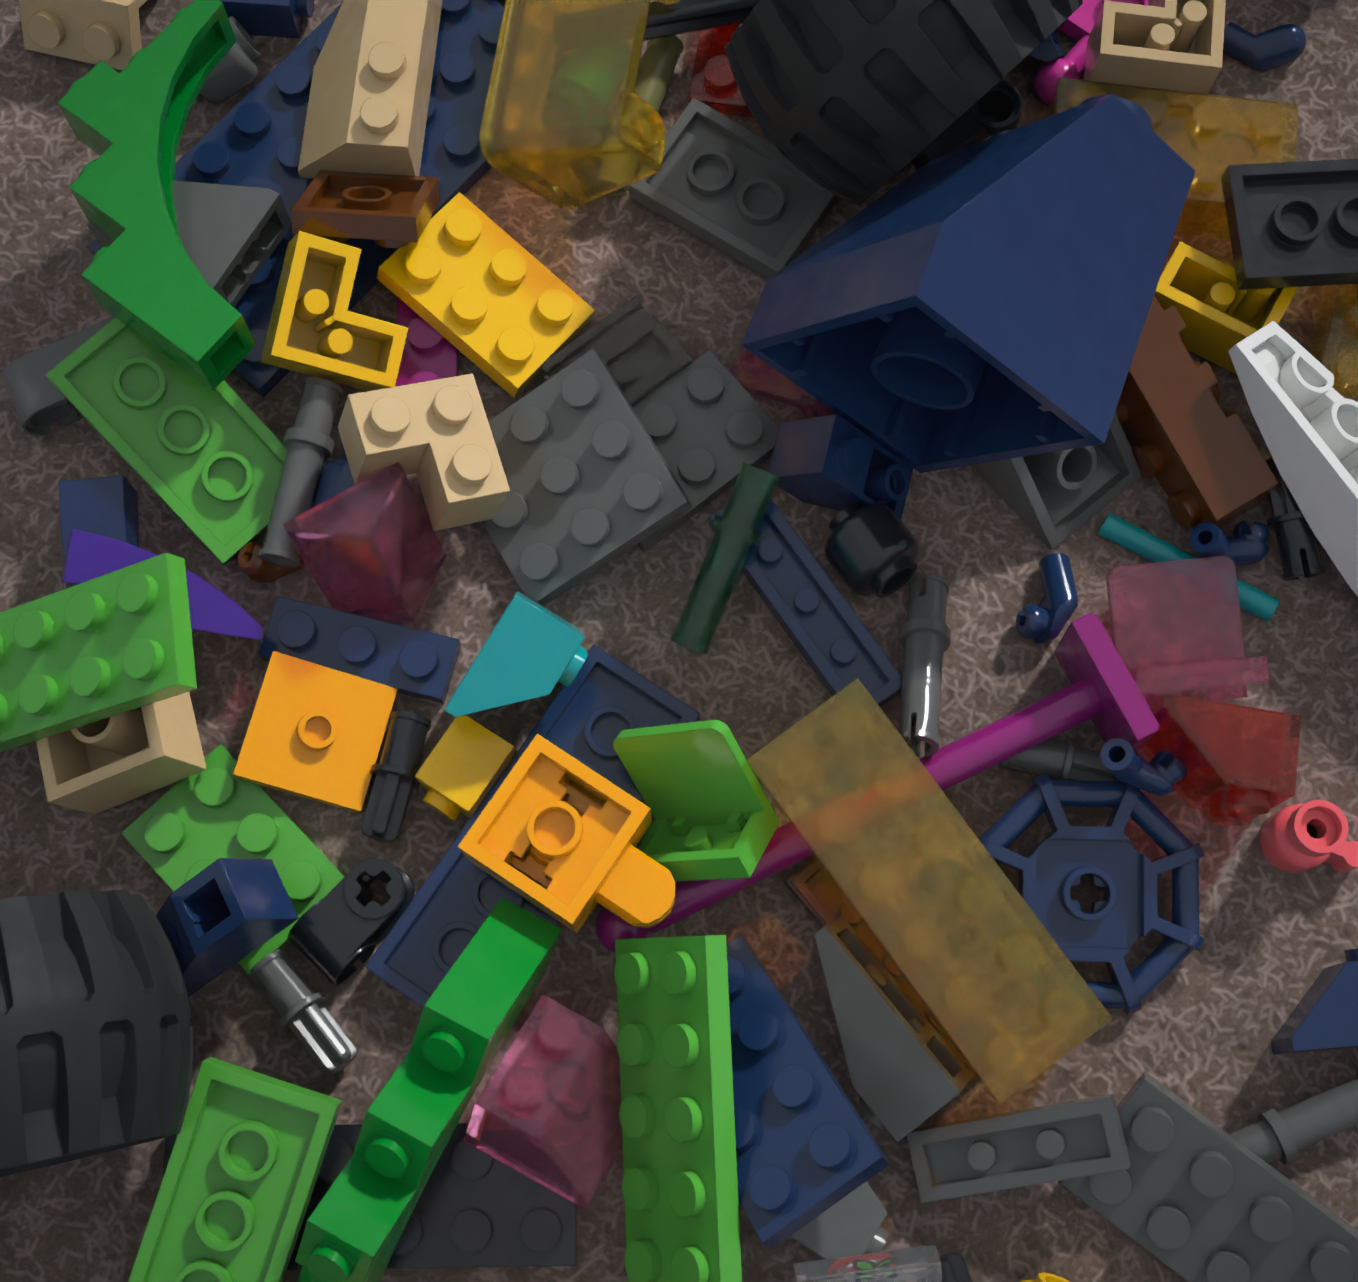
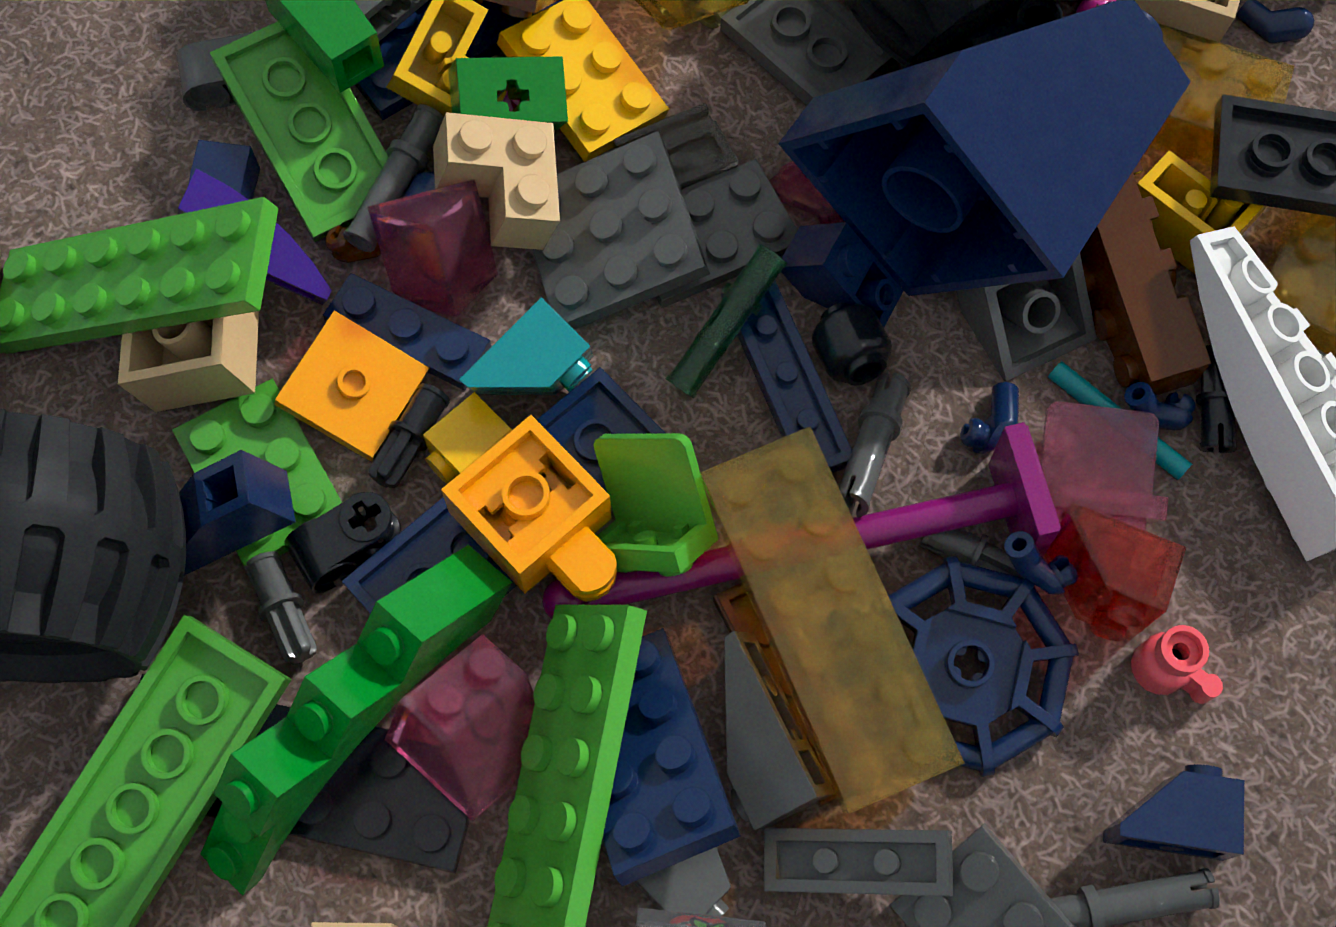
camera: 10 degrees right, 5 degrees down
none -> green brick [448,56,568,131]

